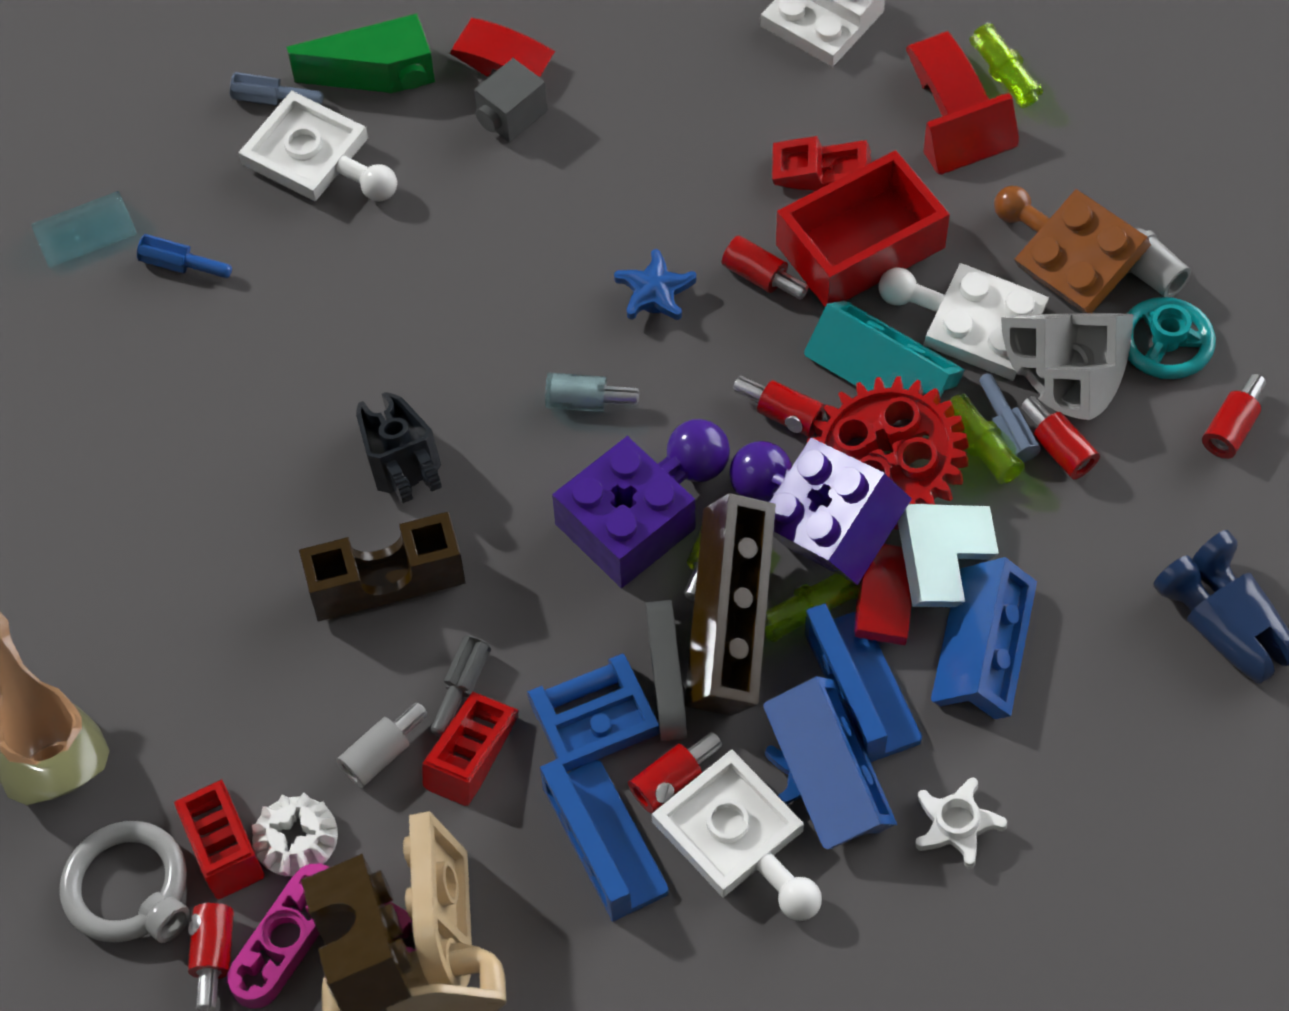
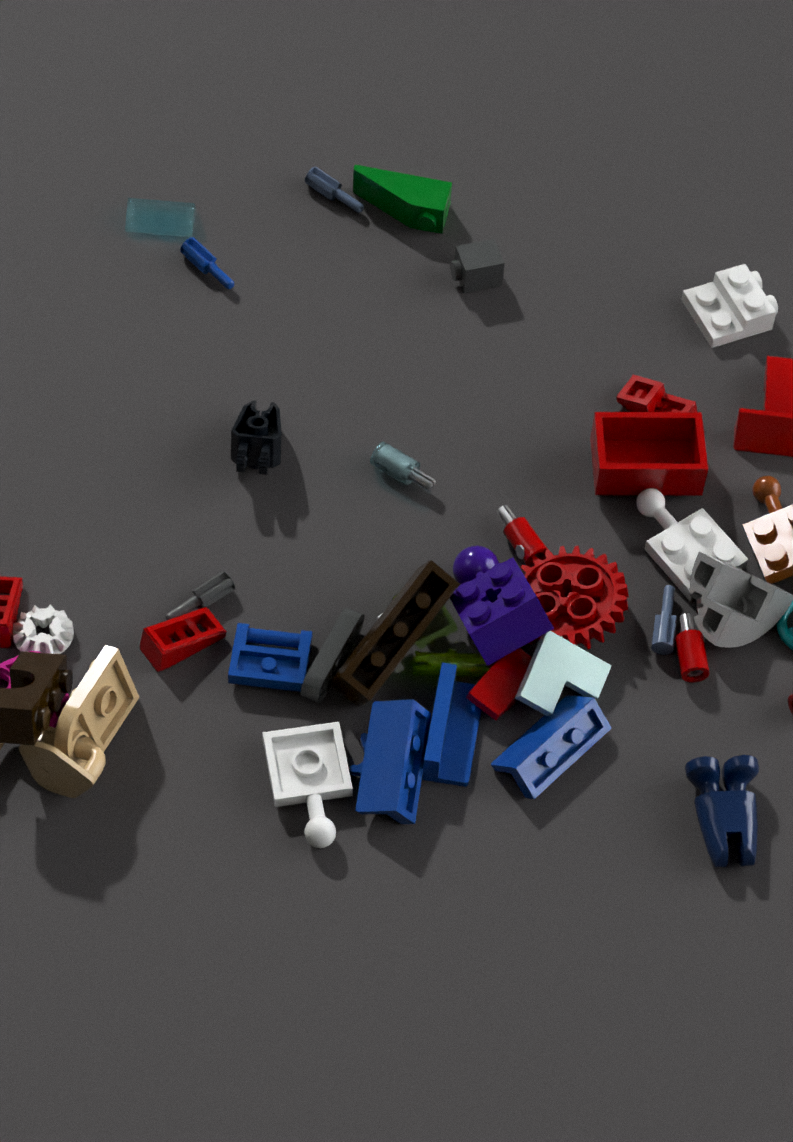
camera: 25 degrees right, 5 degrees down
white plate [238,91,397,202] -> none
dark brown arch [299,511,466,622] -> none
light grey piece [336,702,427,788] -> none
red slope [449,17,555,78] -> none
blue panel [540,758,669,922] -> none
dark purple brick [552,419,730,589] -> none
blue animal [614,249,697,320] -> none
red piece [628,732,722,813] -> none
red piece [721,235,808,300] -> none
teal panel [804,300,965,398] -> none
white animal [916,778,1007,868] -> none
clear neon green pin [950,394,1025,484] -> none

